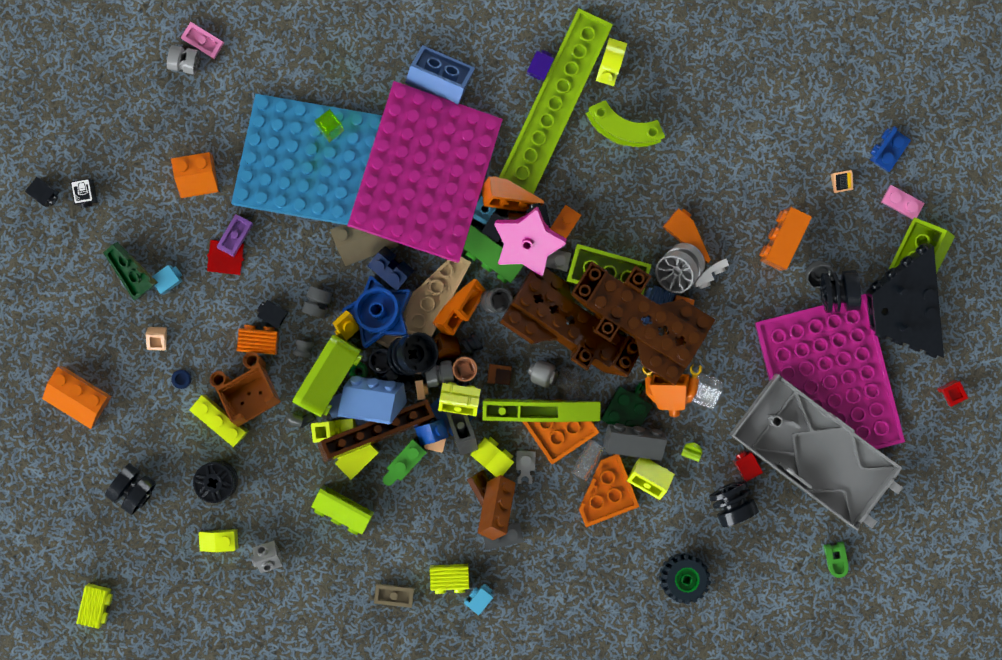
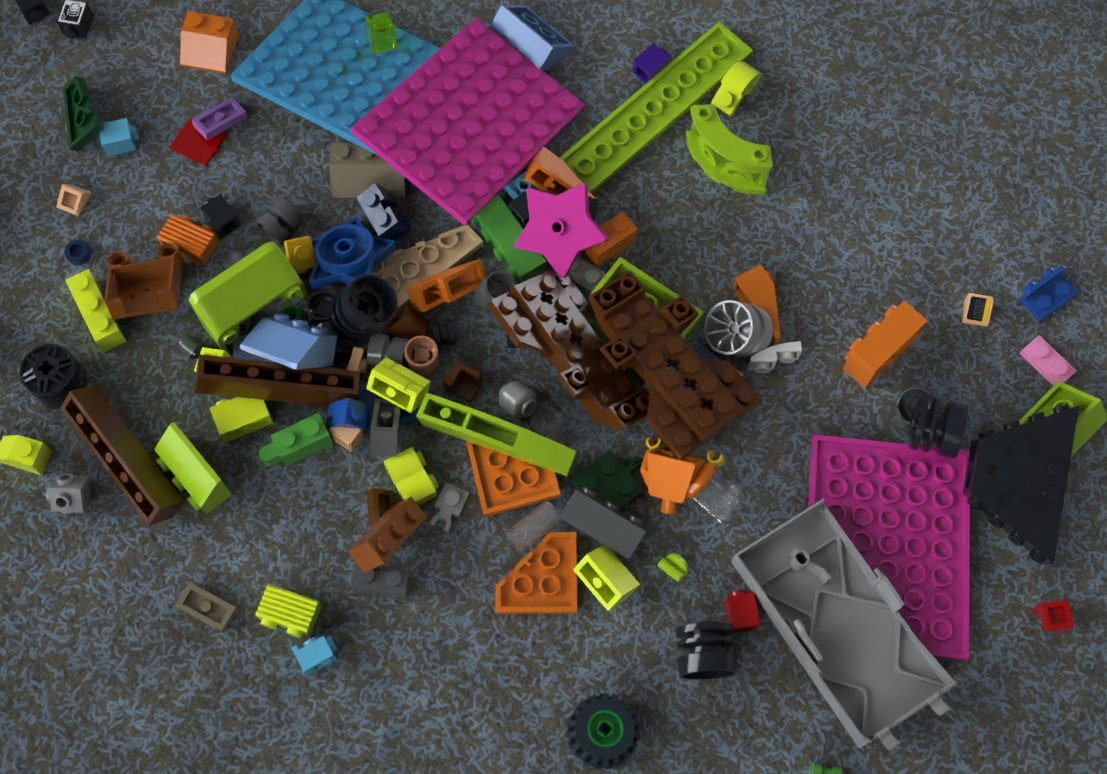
camera: 20 degrees right, 20 degrees down
none -> reddish brown brick [60,385,184,526]

